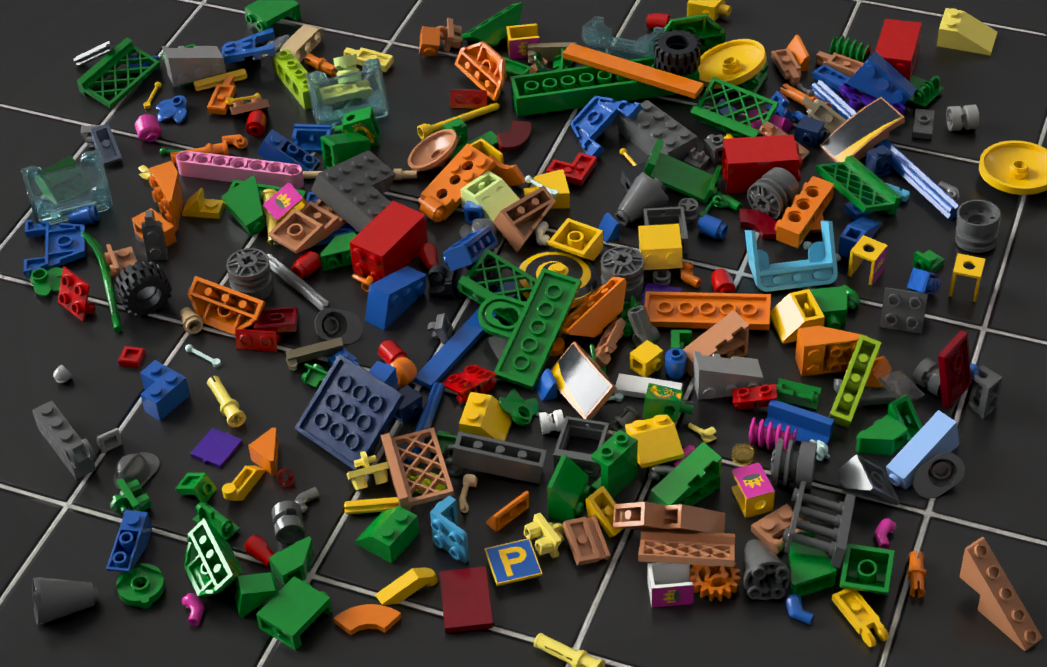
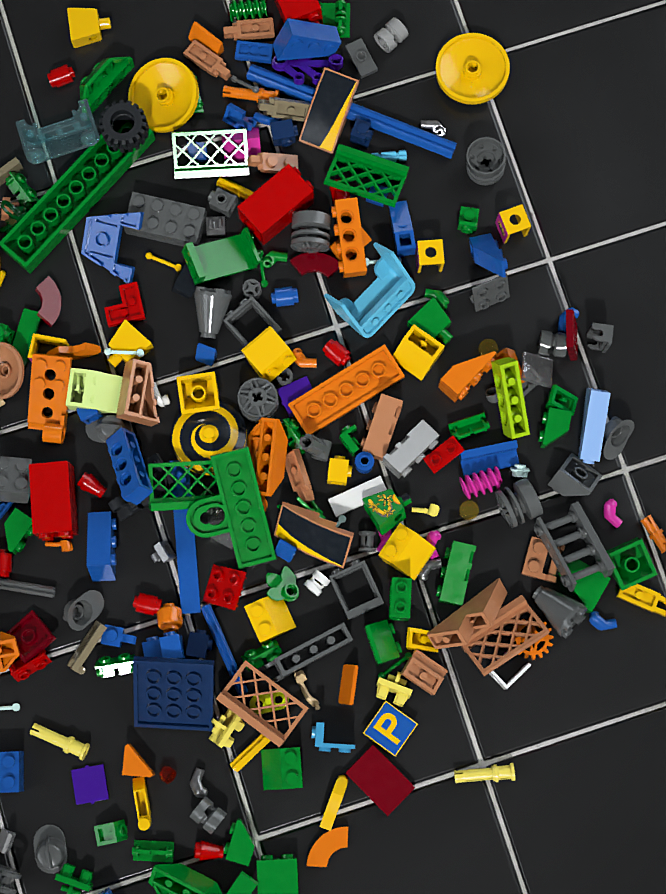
camera: 40 degrees left, 35 degrees up
orange tile [562,43,704,99] -> none
piece [731,463,775,518] -> none

